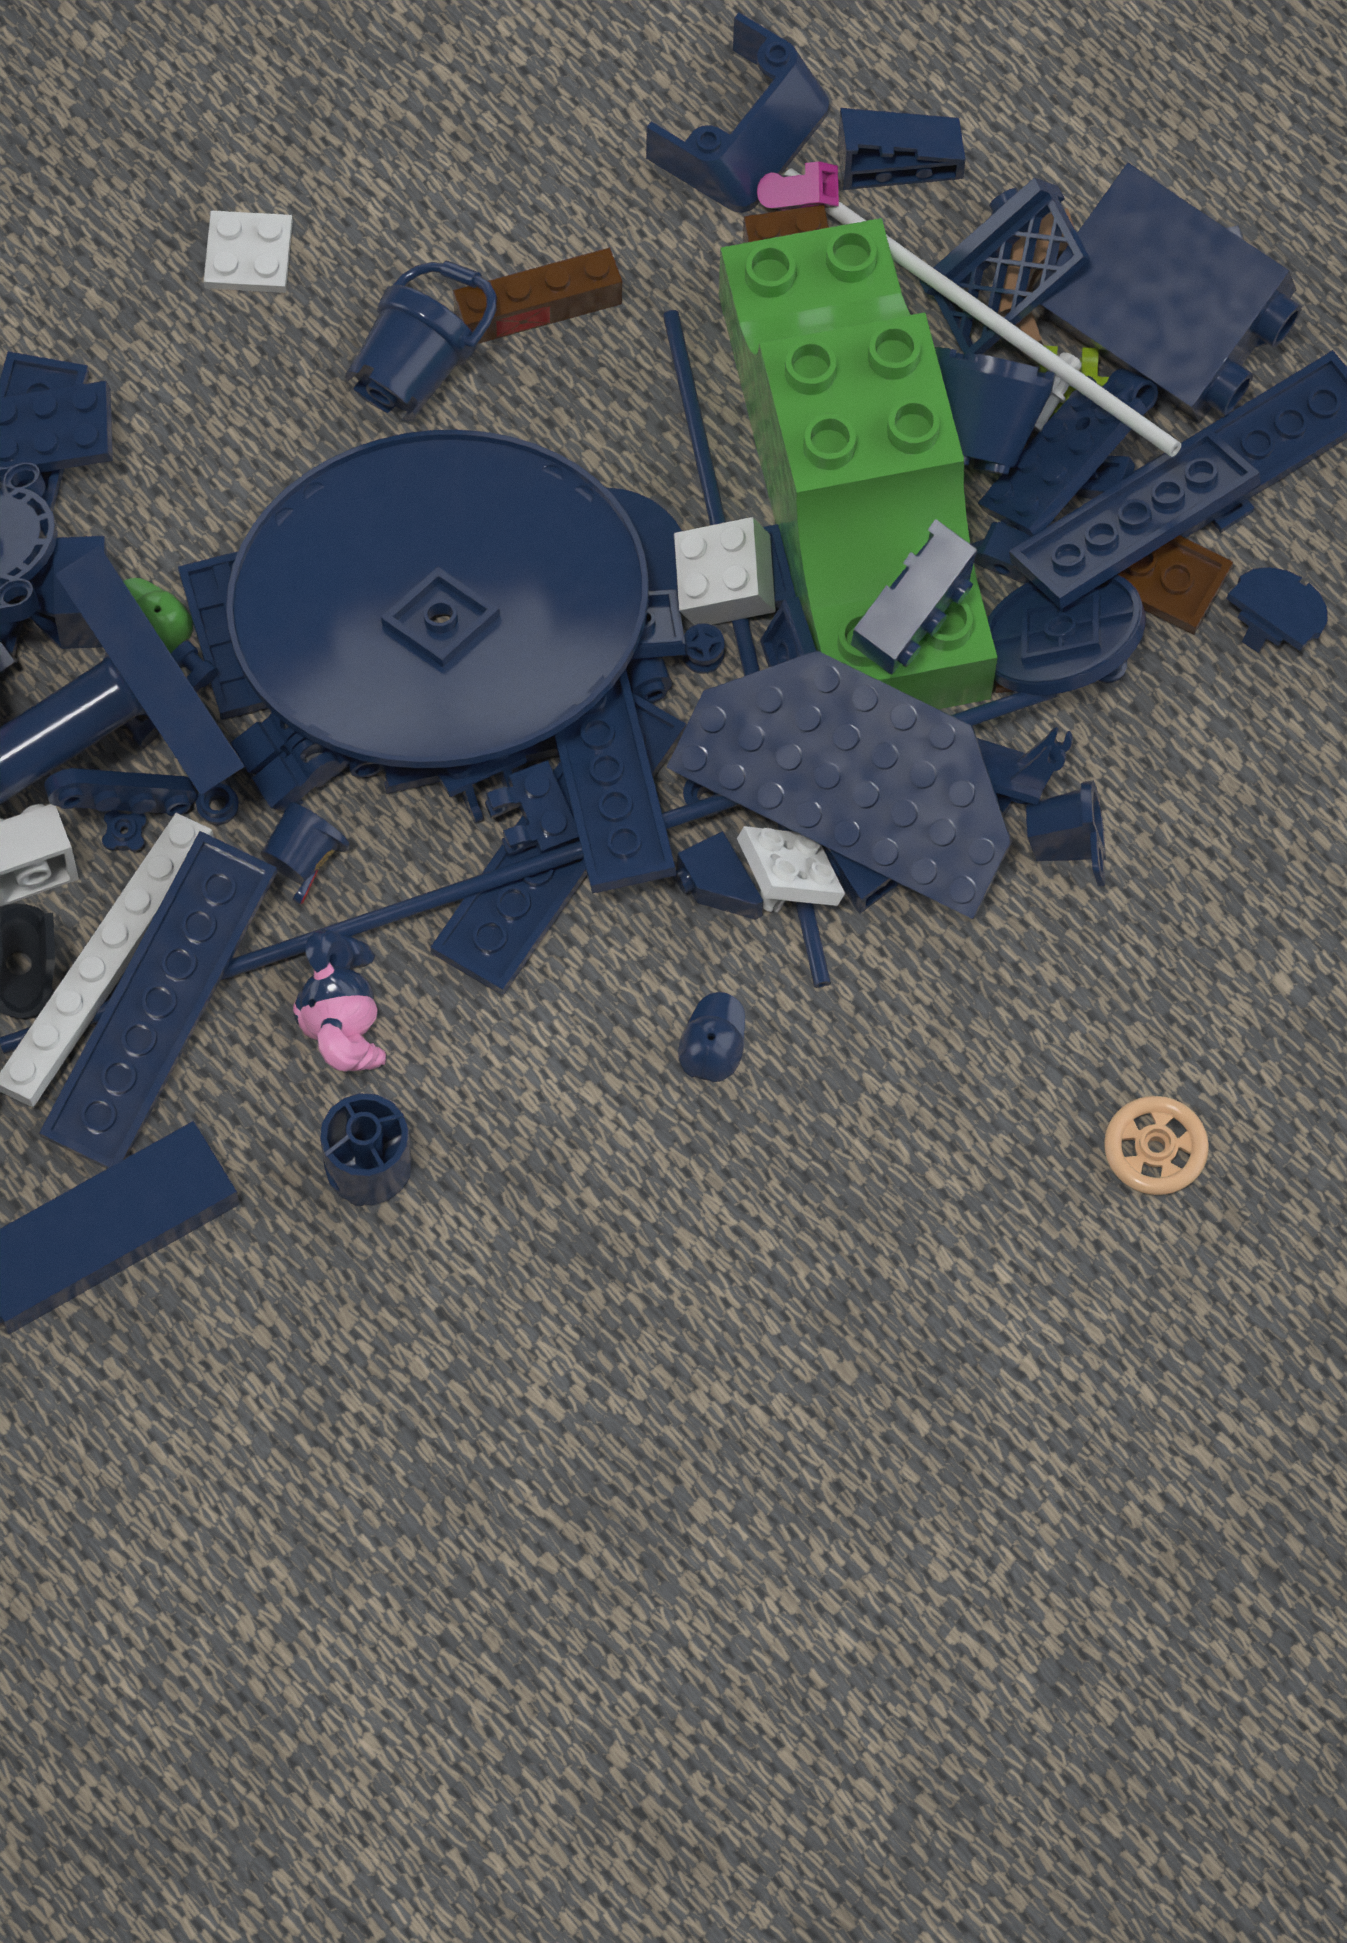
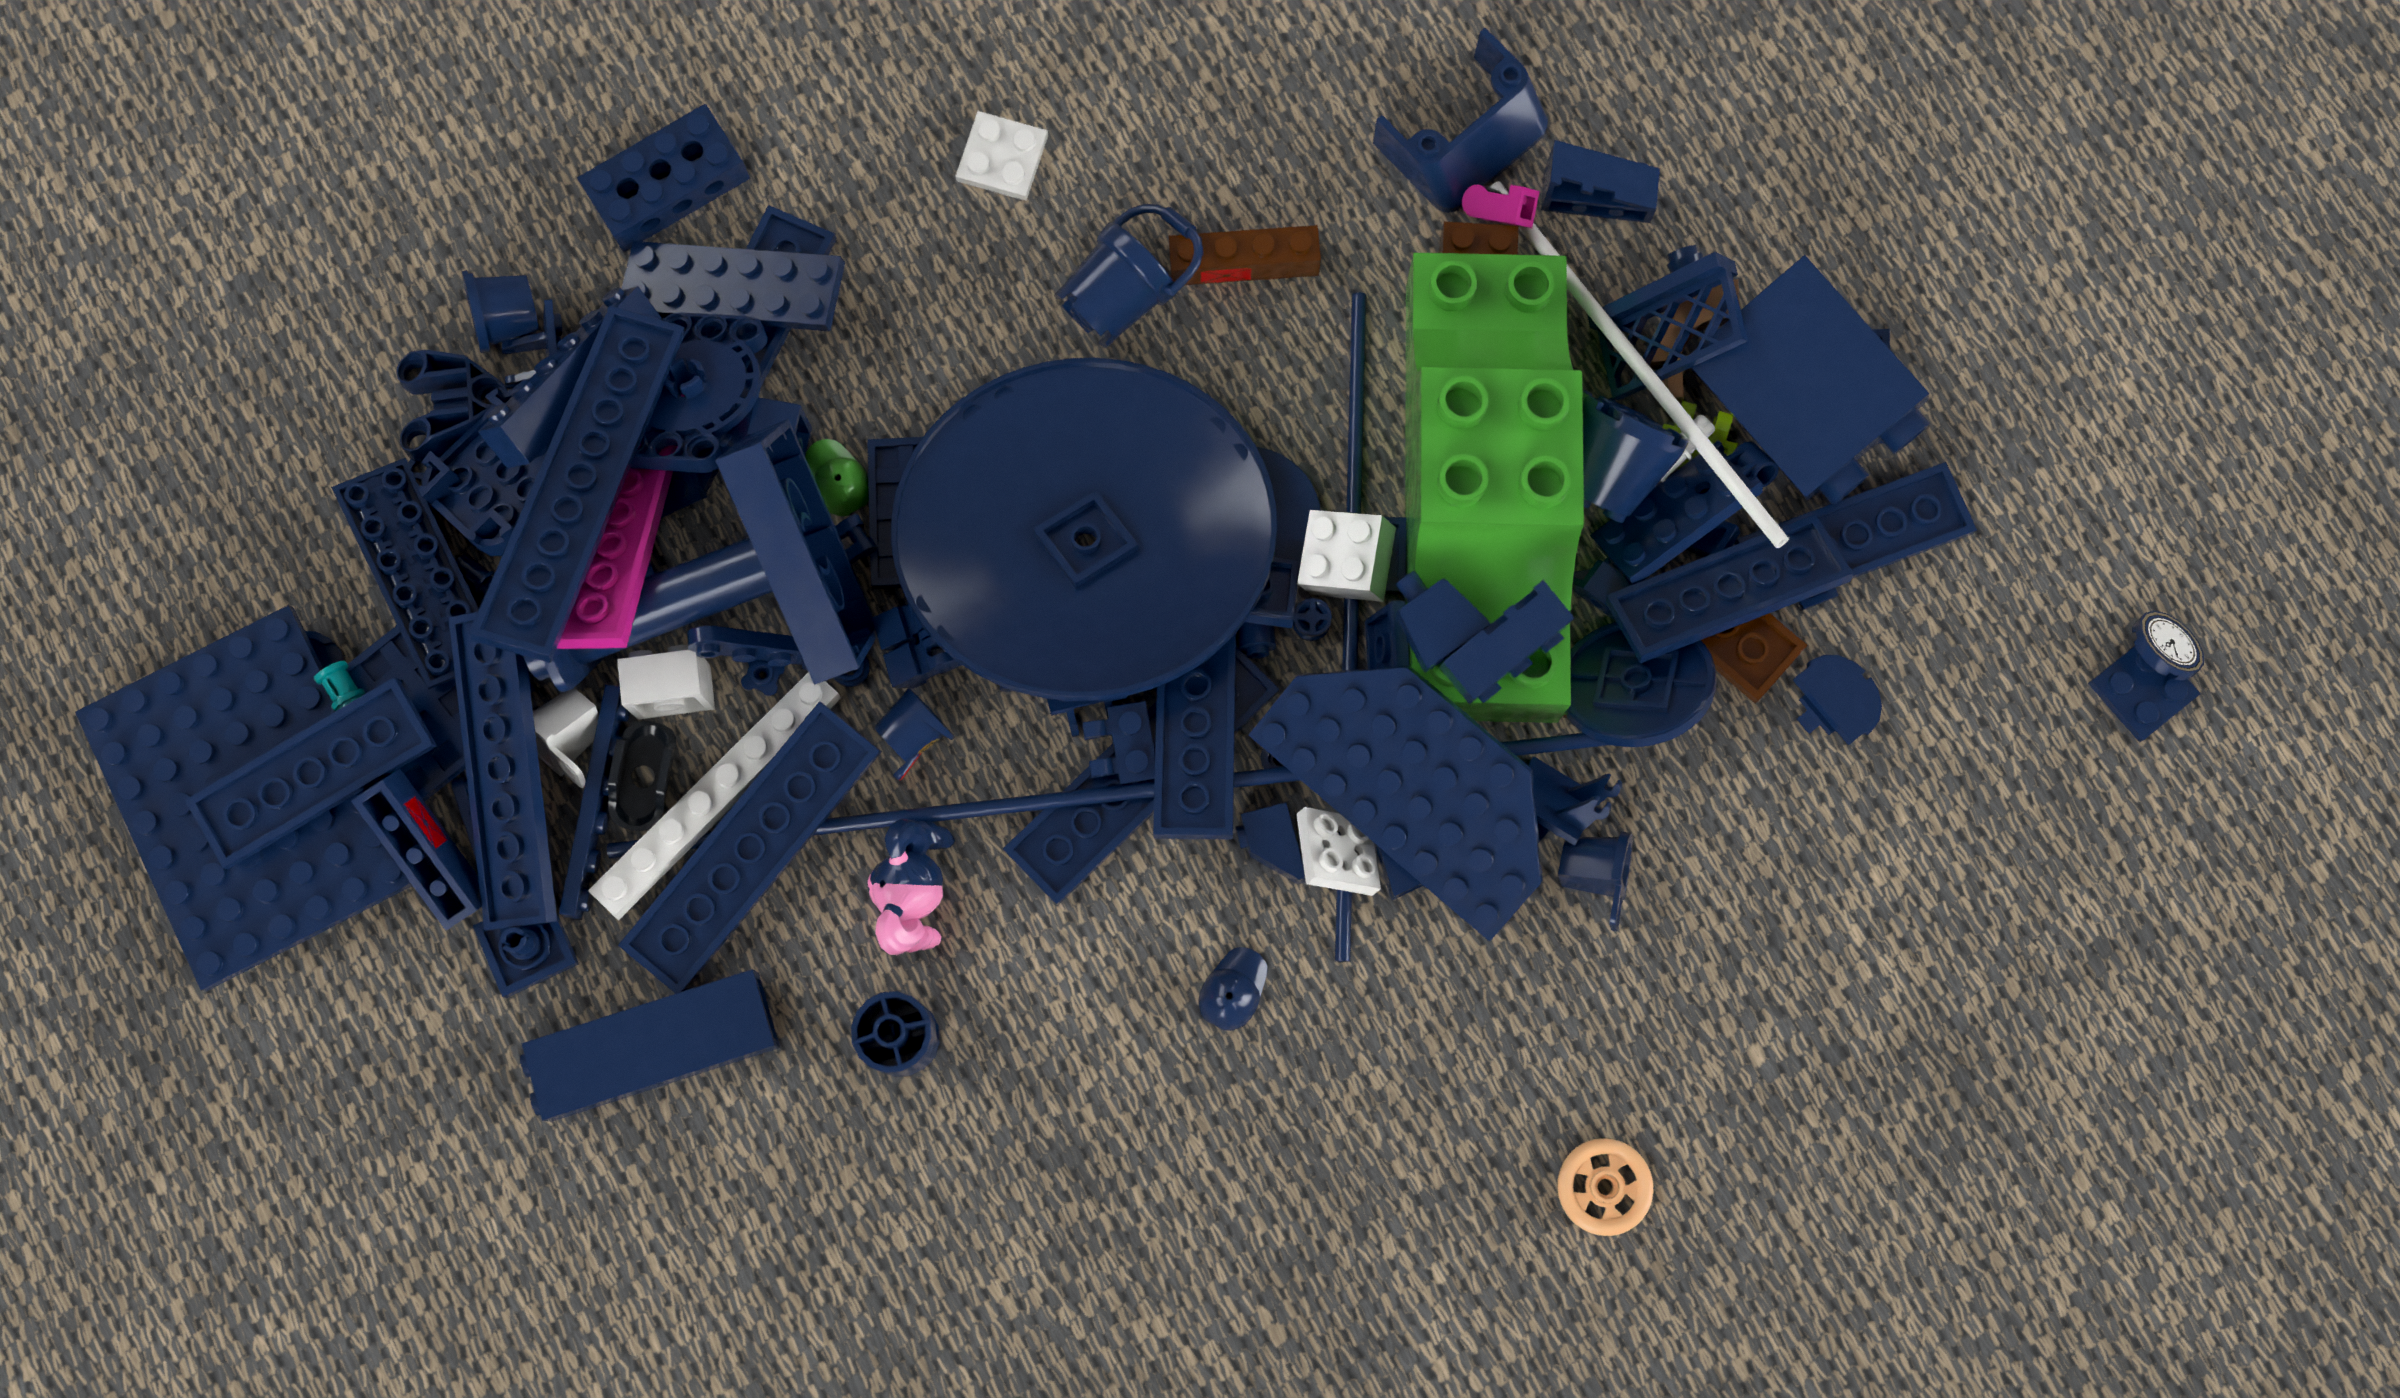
camera: 15 degrees right, 10 degrees up
none -> dark blue torso [1396,570,1491,673]

